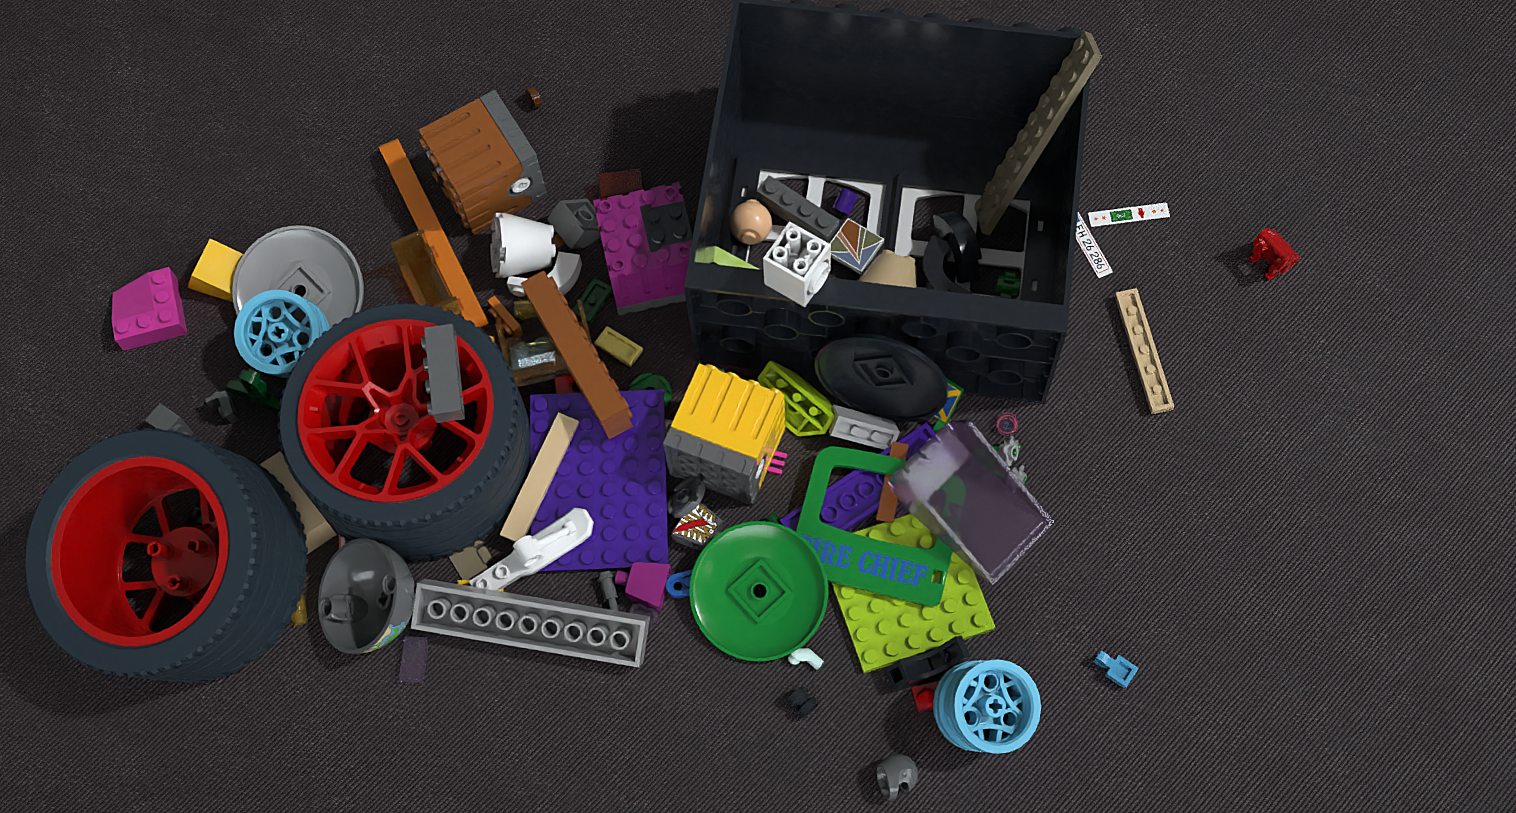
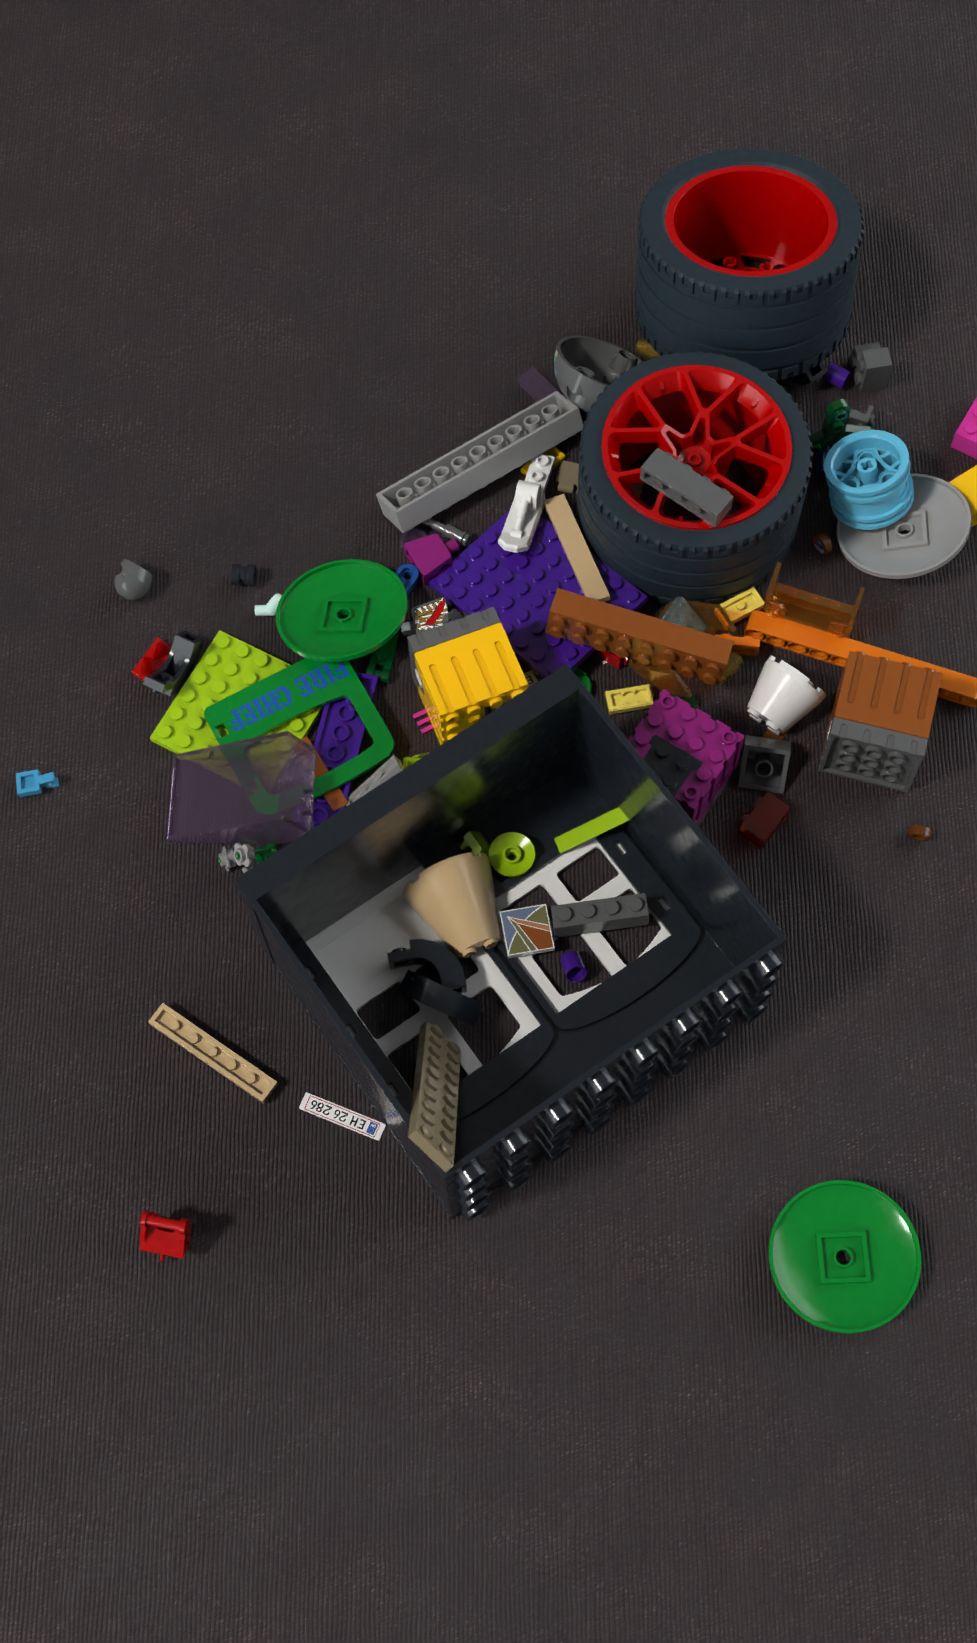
camera: 135 degrees right, 0 degrees up
white arch [507,252,582,304] -> none
light nougat brick [729,199,772,245] -> none
white brick [763,221,831,307] -> none
medium azure wheel [933,659,1041,754] -> none
green gear [996,272,1021,299] -> none
white sticker [1088,203,1170,227] -> none

